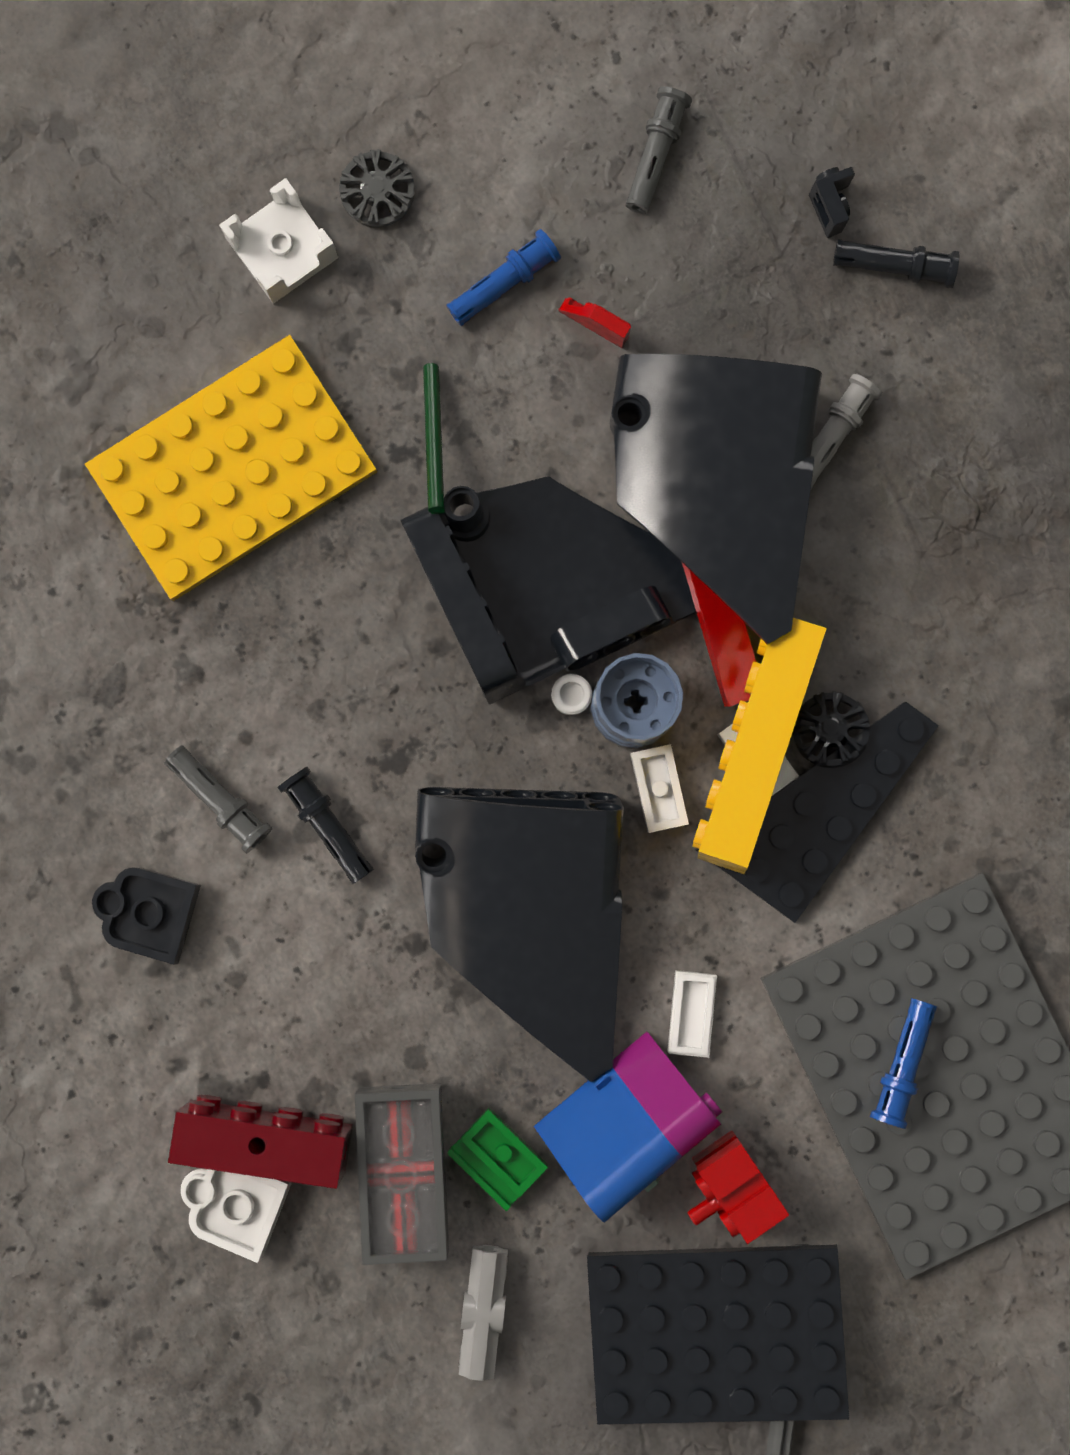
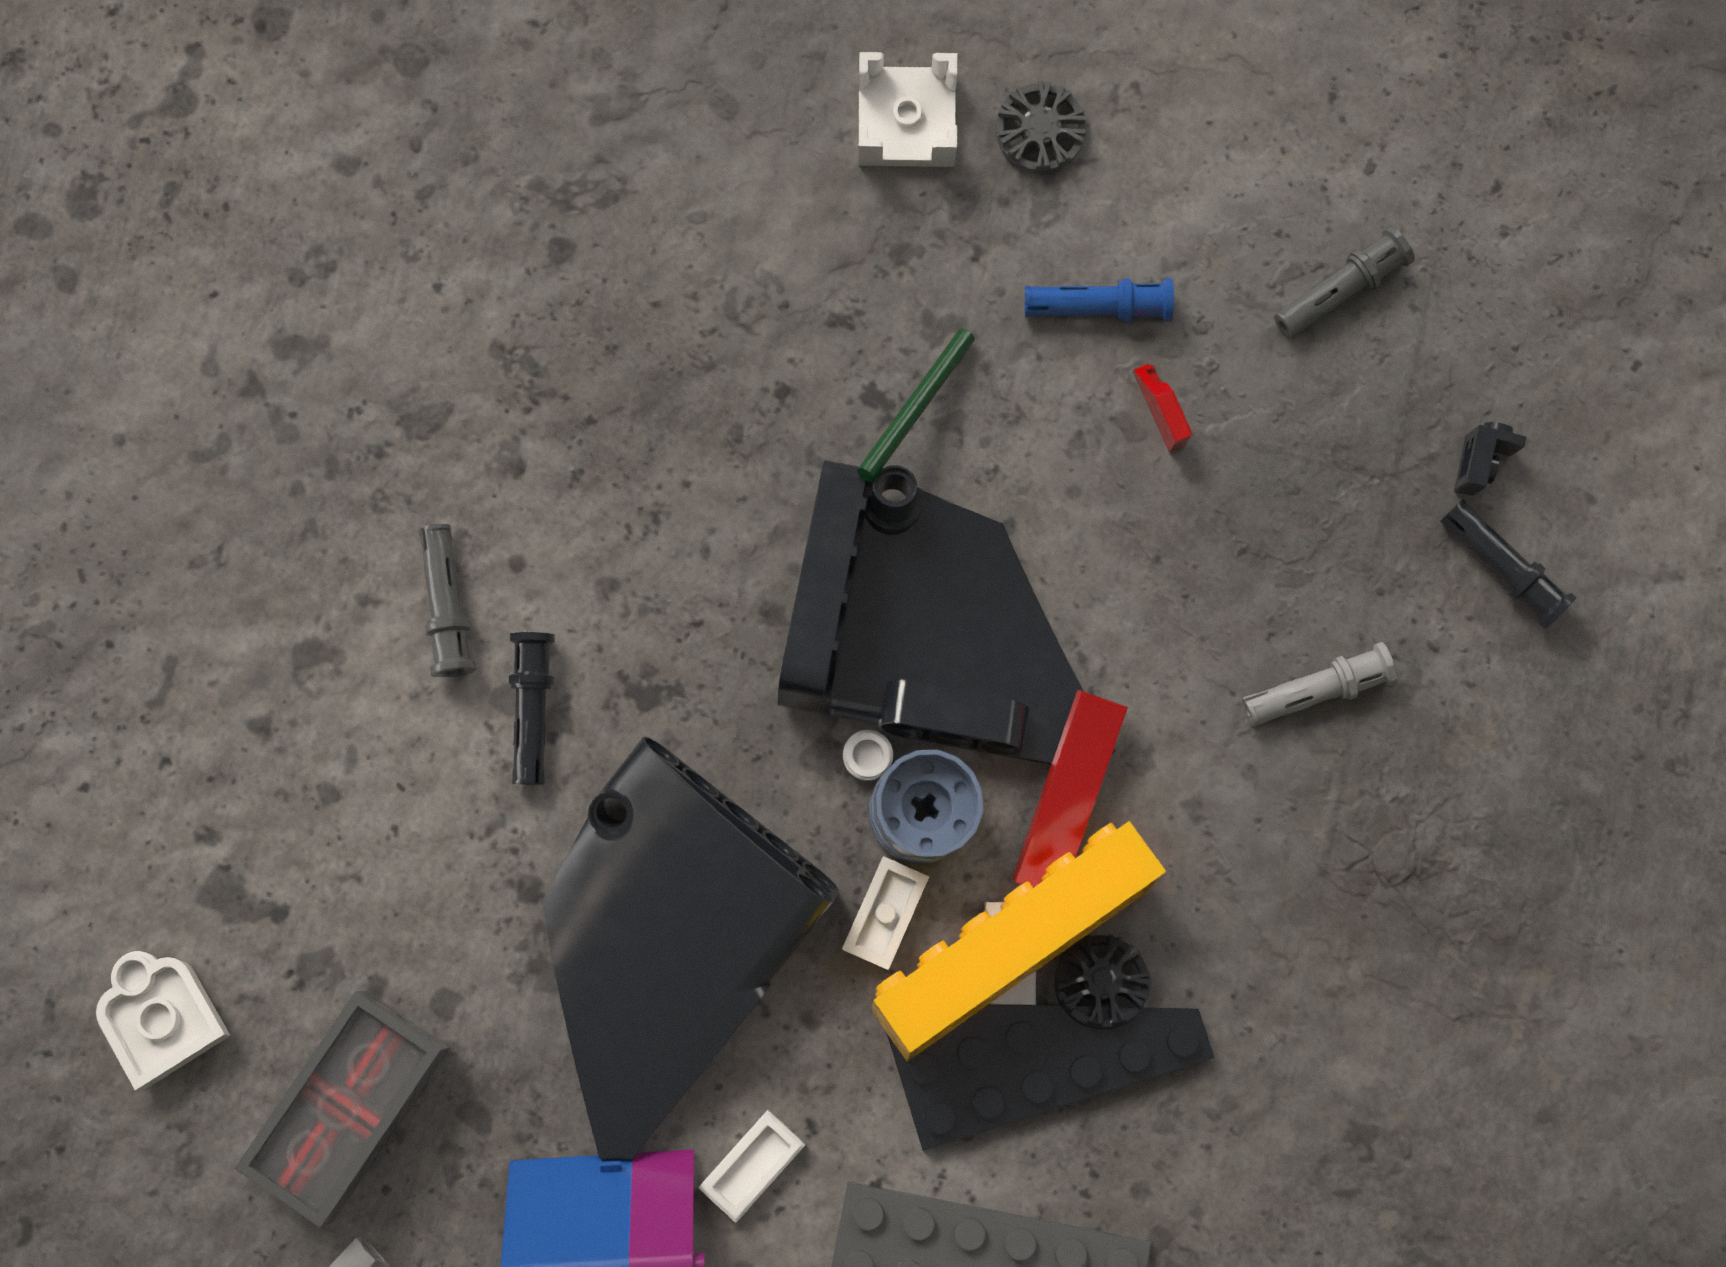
camera: 35 degrees right, 5 degrees down
yellow plate [85,335,377,601] -> none
black plate [92,867,201,965] -> none
dark red brick [168,1095,353,1189] -> none
green plate [447,1107,548,1211] -> none
black panel [610,354,822,645] -> none

